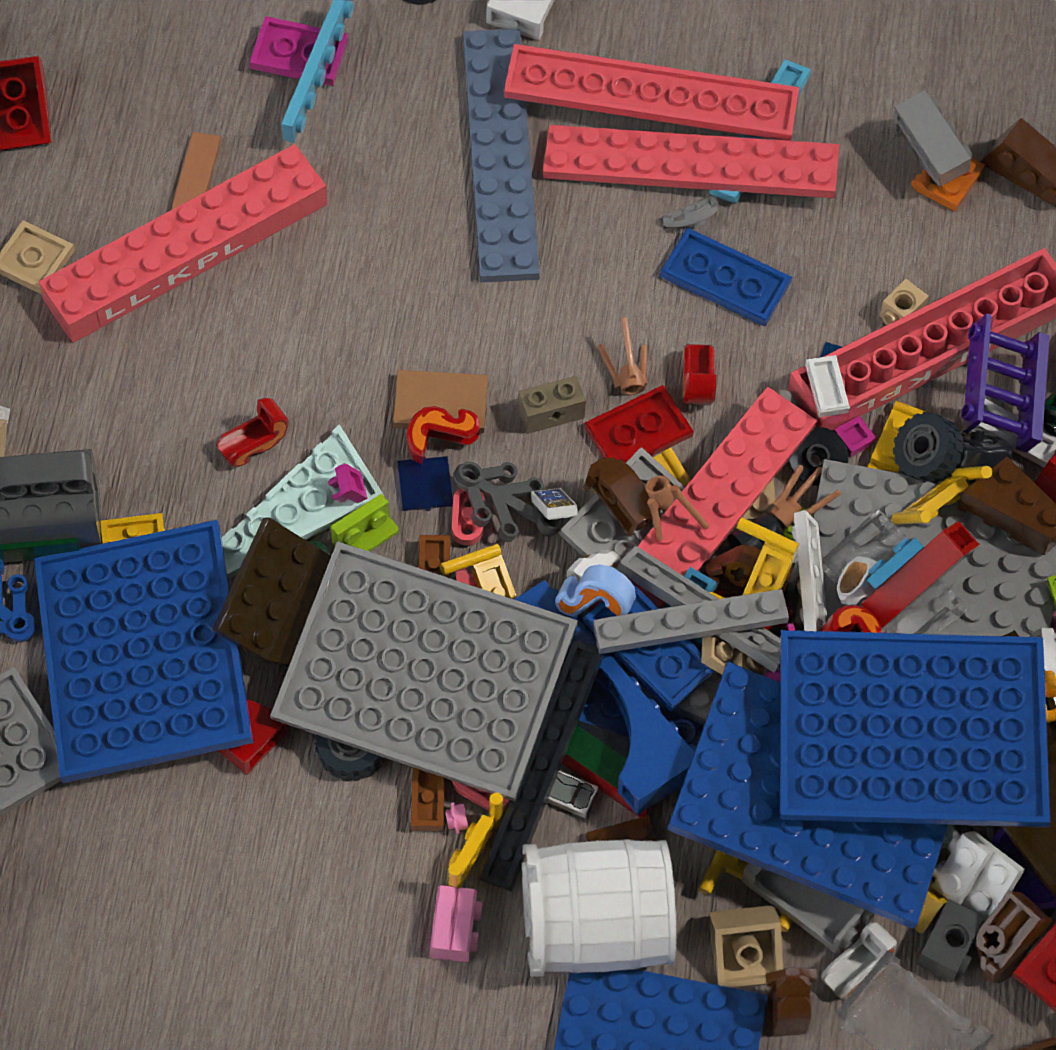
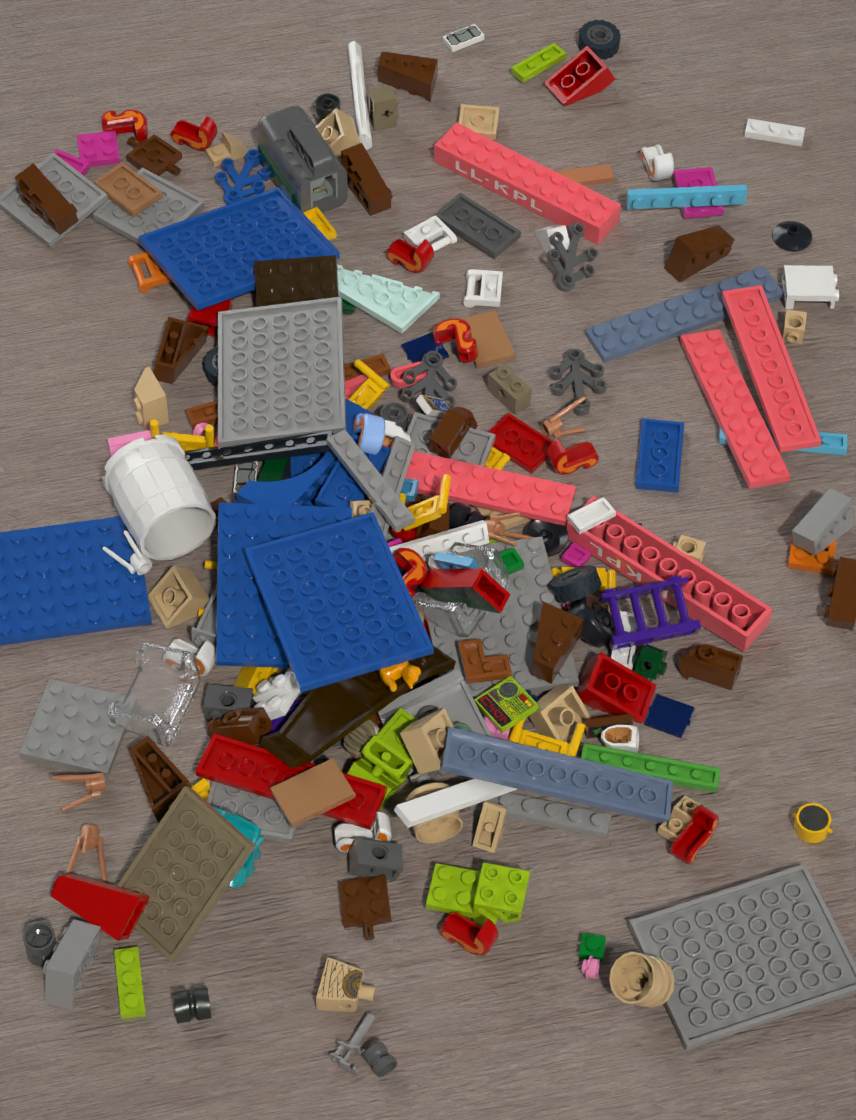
camera: 70 degrees right, 10 degrees down
dark pink tile [328,463,368,504] -> none
lime bracket [331,493,399,552] -> none
nougat plant [645,476,709,541] -> none
light grey plate [662,195,719,227] -> none
reddish brown piece [765,968,817,1037] -> none
yellow plate [891,466,992,525] -> none
none -> white plant [102,530,152,575]
none -> orange plate [127,252,173,292]
none -> tan slope [133,367,169,431]
none -> reddish brown wedge [153,317,209,384]
none -> reddish brown wedge [341,143,393,216]
none -> dark grey wheel [381,402,408,433]
none -> white plate [404,215,457,252]
none -> dark grey plate [434,193,521,259]
none -> dark orange plate [458,639,512,684]
none -> white plate [463,269,503,308]
none -> green plate [494,547,525,576]
none -> white slope [535,225,570,257]
none -> dark grey plant [546,222,598,291]
none -> dark grey plant [550,348,607,416]
none -> white animal [641,144,674,181]
none -> reddish brown wedge [664,225,735,283]
none -> tan brick [782,310,807,344]

